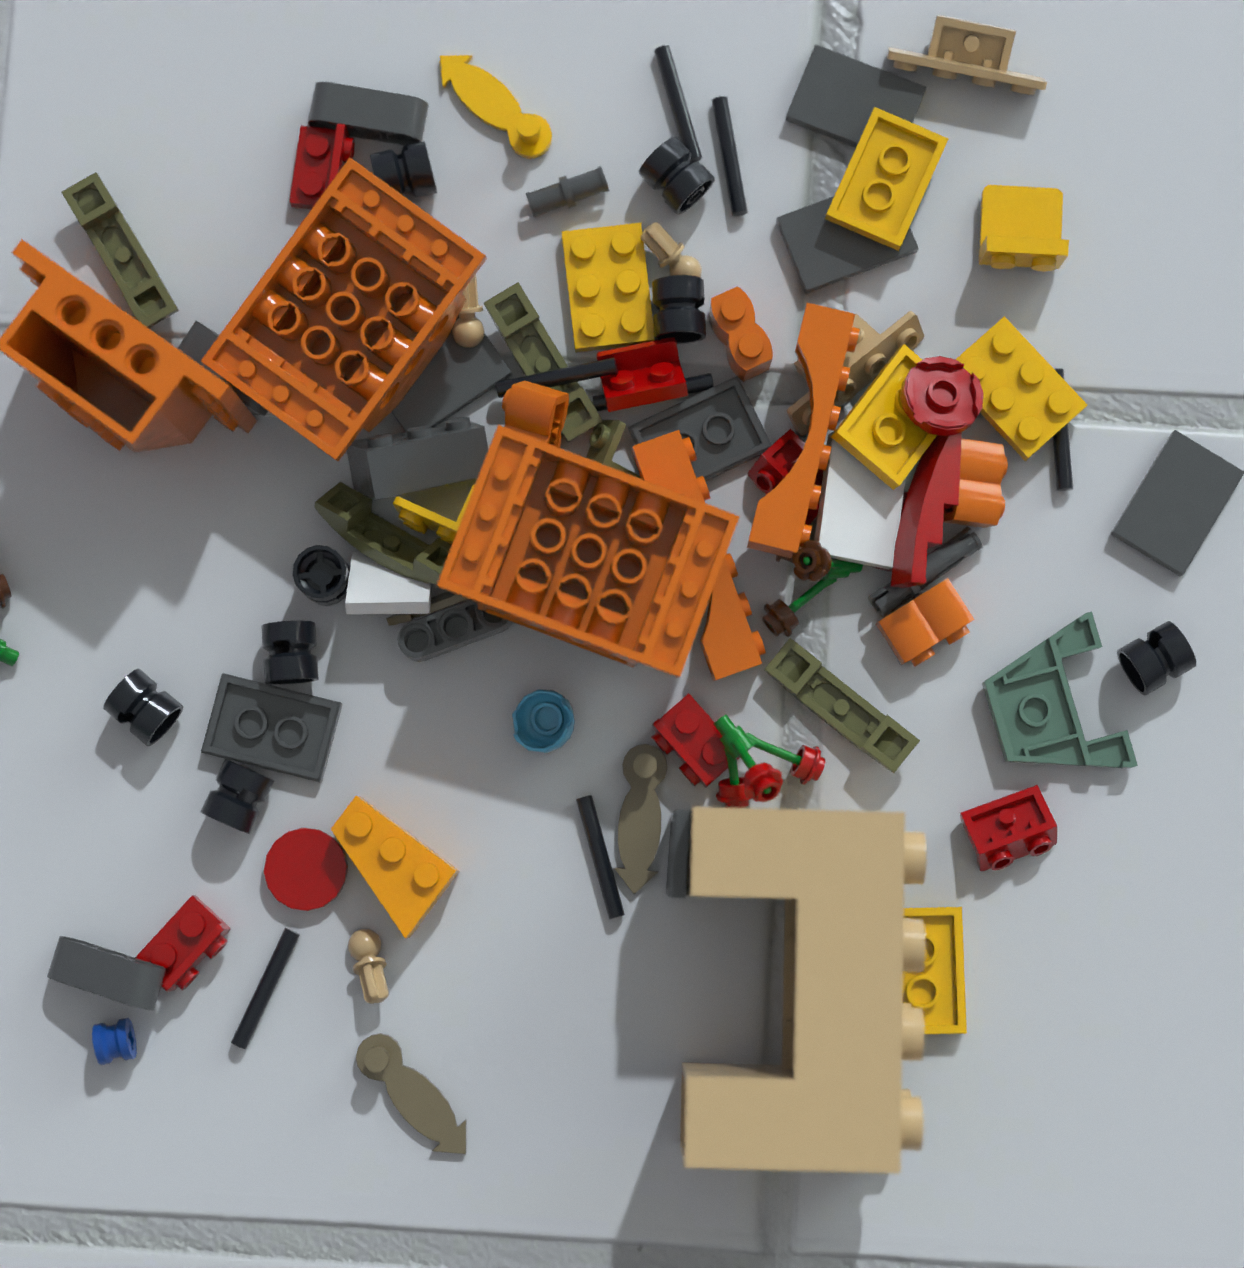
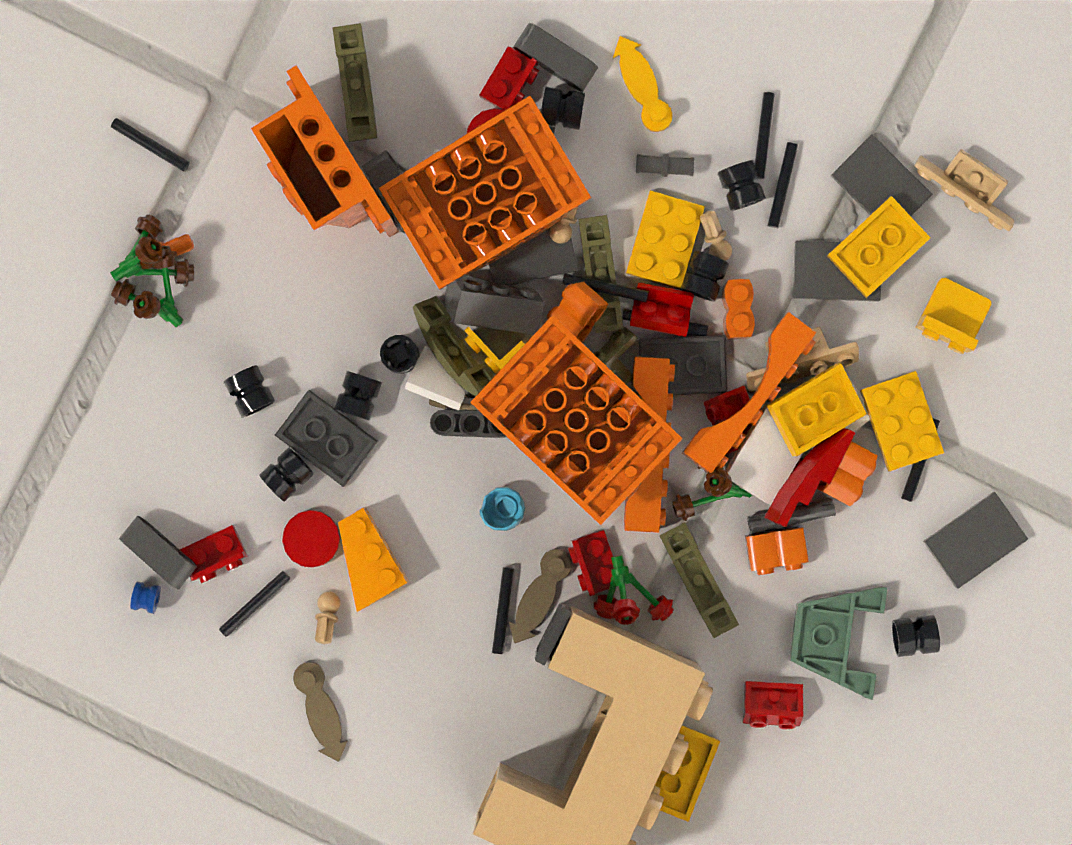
camera: 25 degrees right, 5 degrees up
red tile [900,356,984,436] -> none

